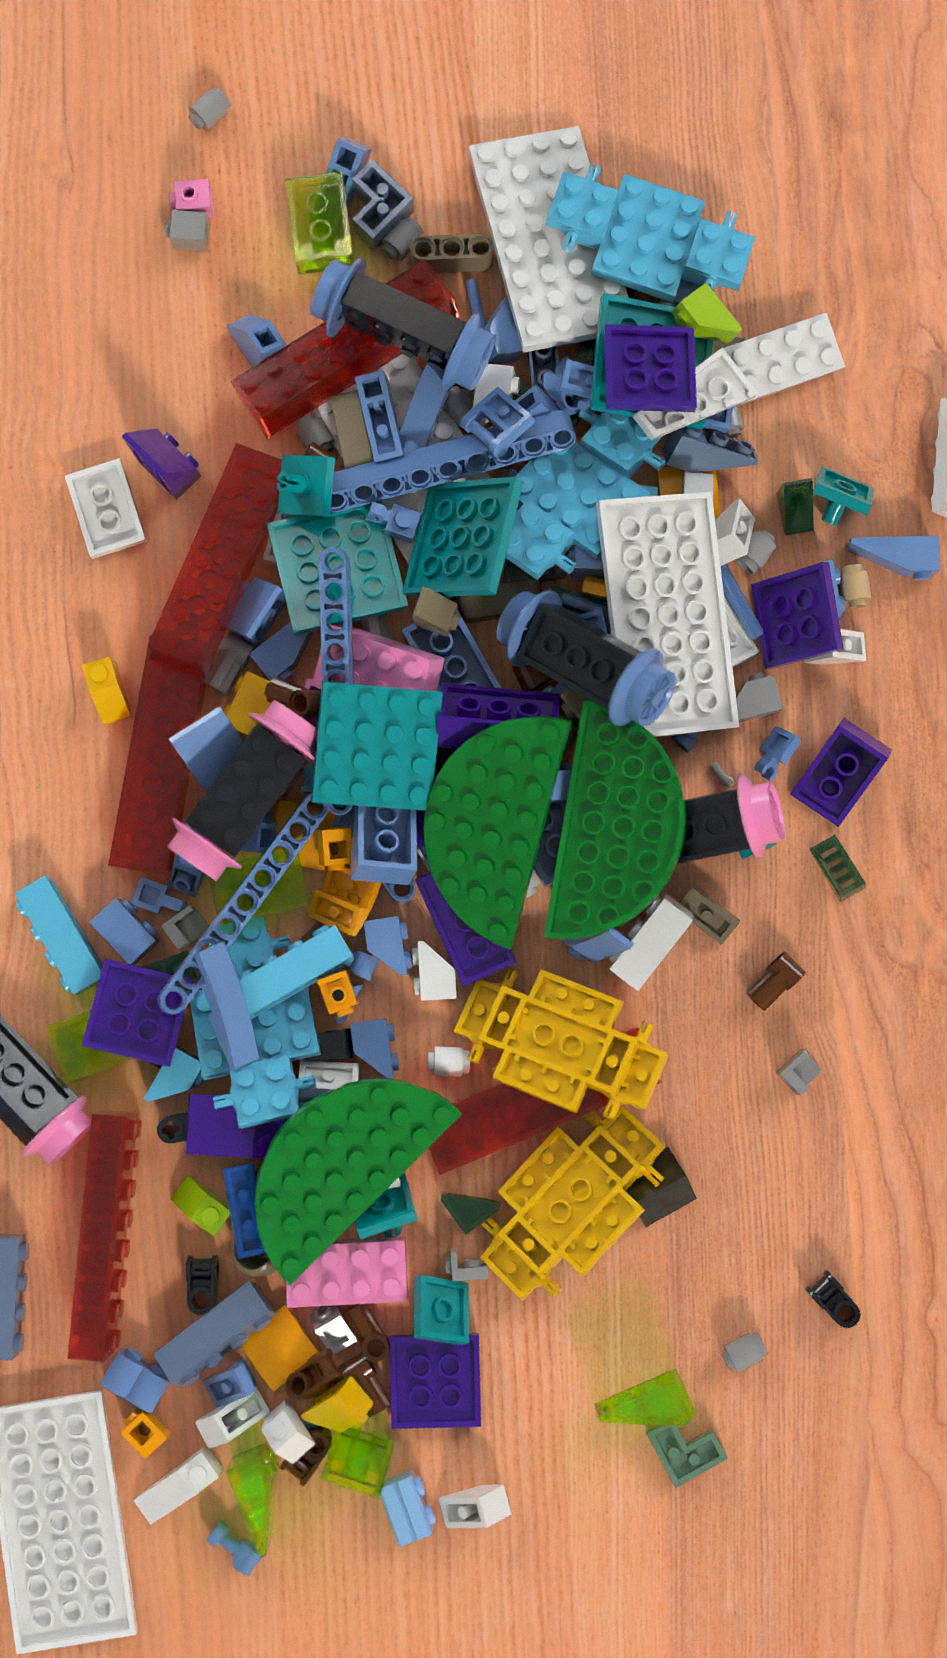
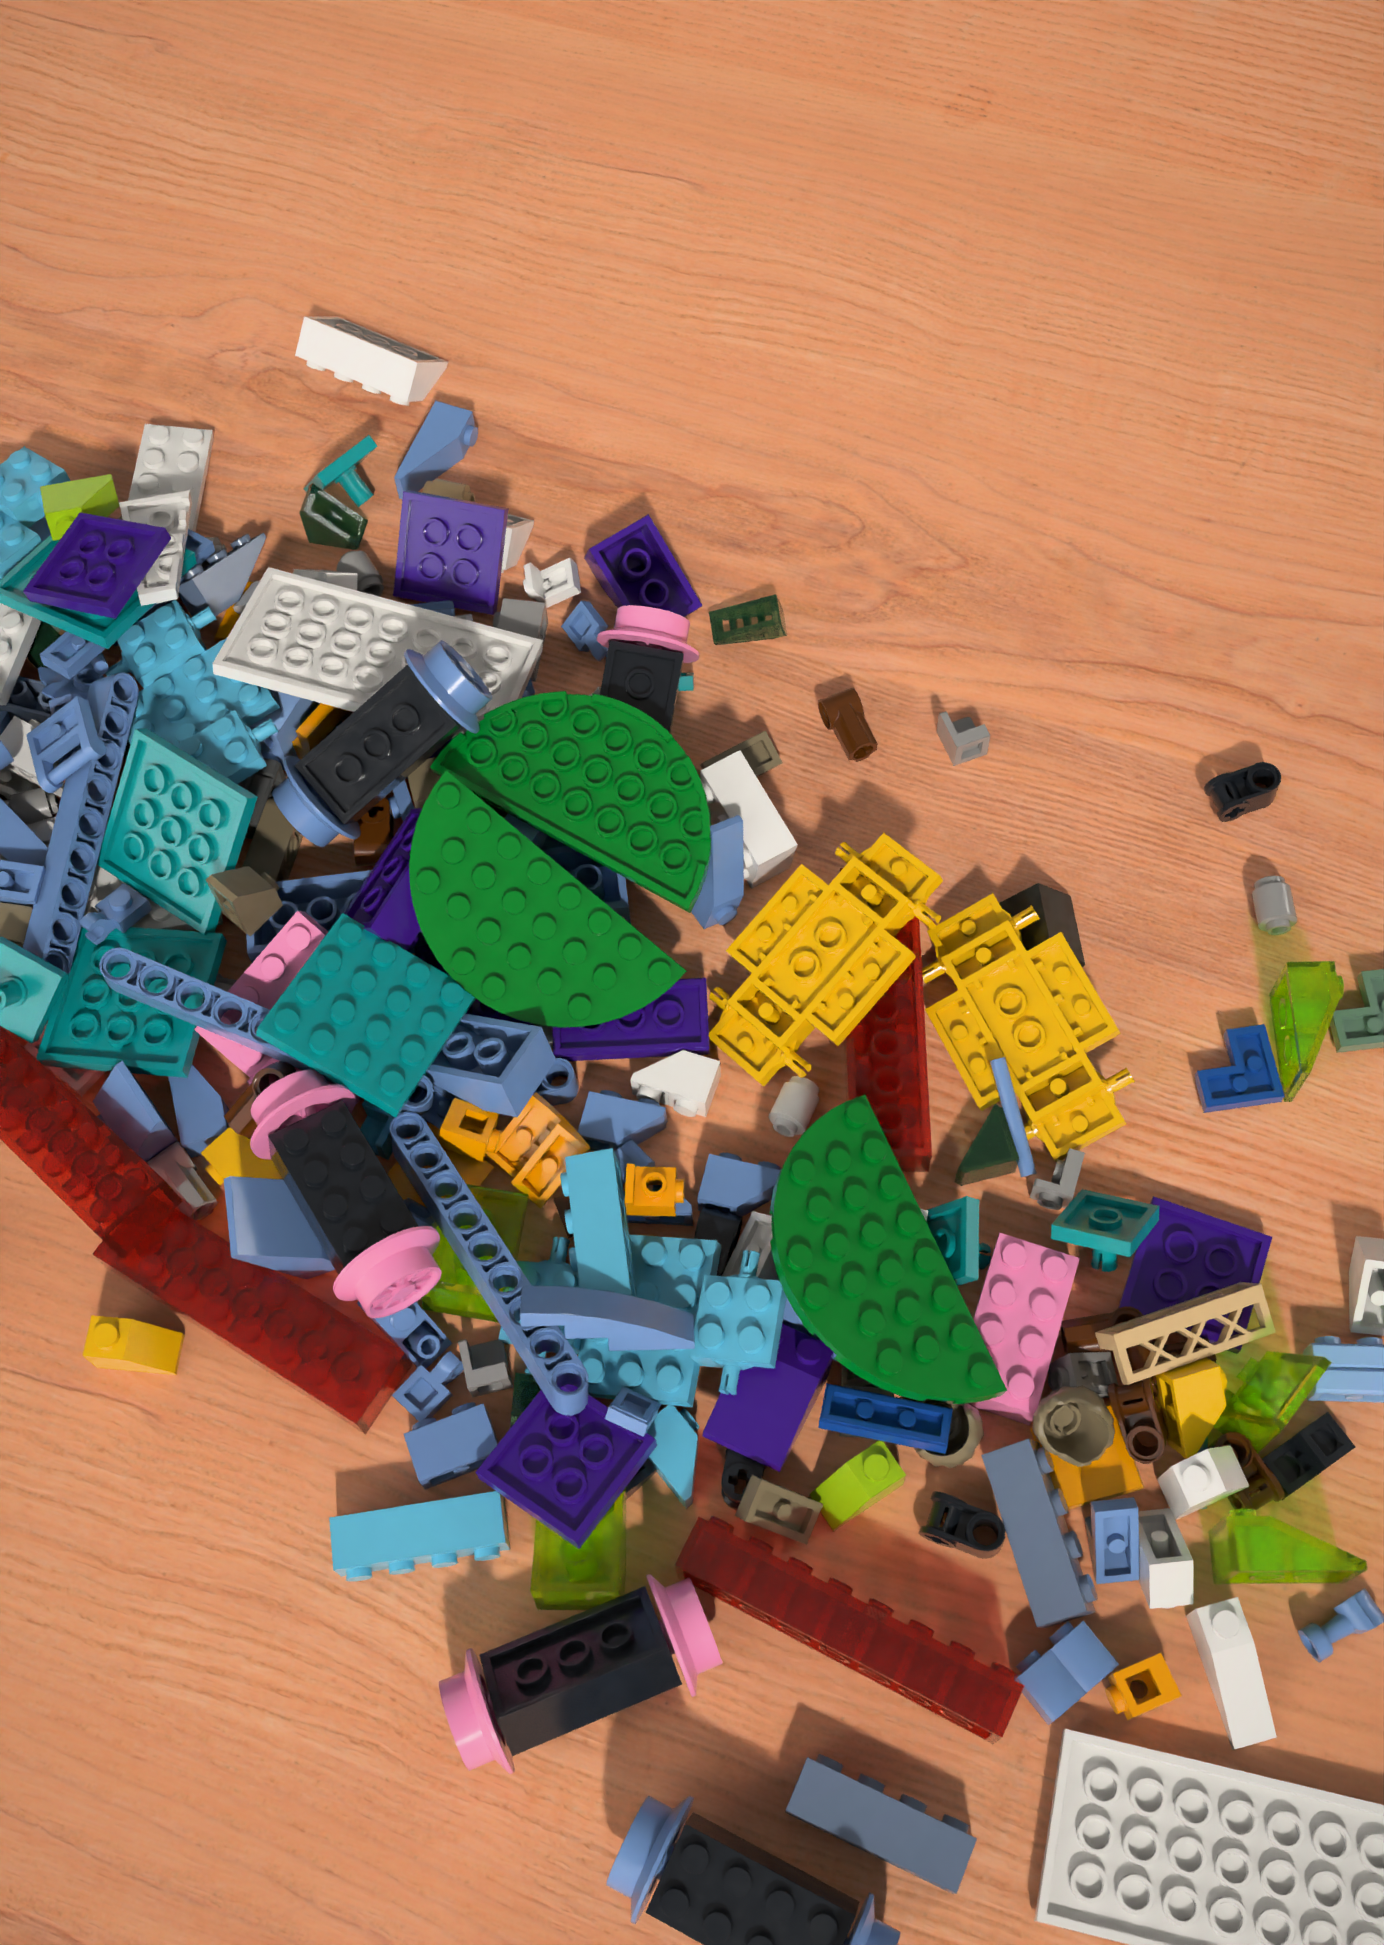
camera: 65 degrees left, 20 degrees down
none -> white bracket [523,558,581,608]
none -> medium blue tile [605,1387,661,1437]
none -> dark tan plate [735,1475,823,1545]
none -> medium blue bar [990,1057,1037,1177]
none -> dark tan hair [1032,1385,1115,1467]
none -> tan fence [1095,1282,1276,1385]
none -> blue plate [1194,1024,1285,1113]
none -> black slope [1262,1412,1355,1500]

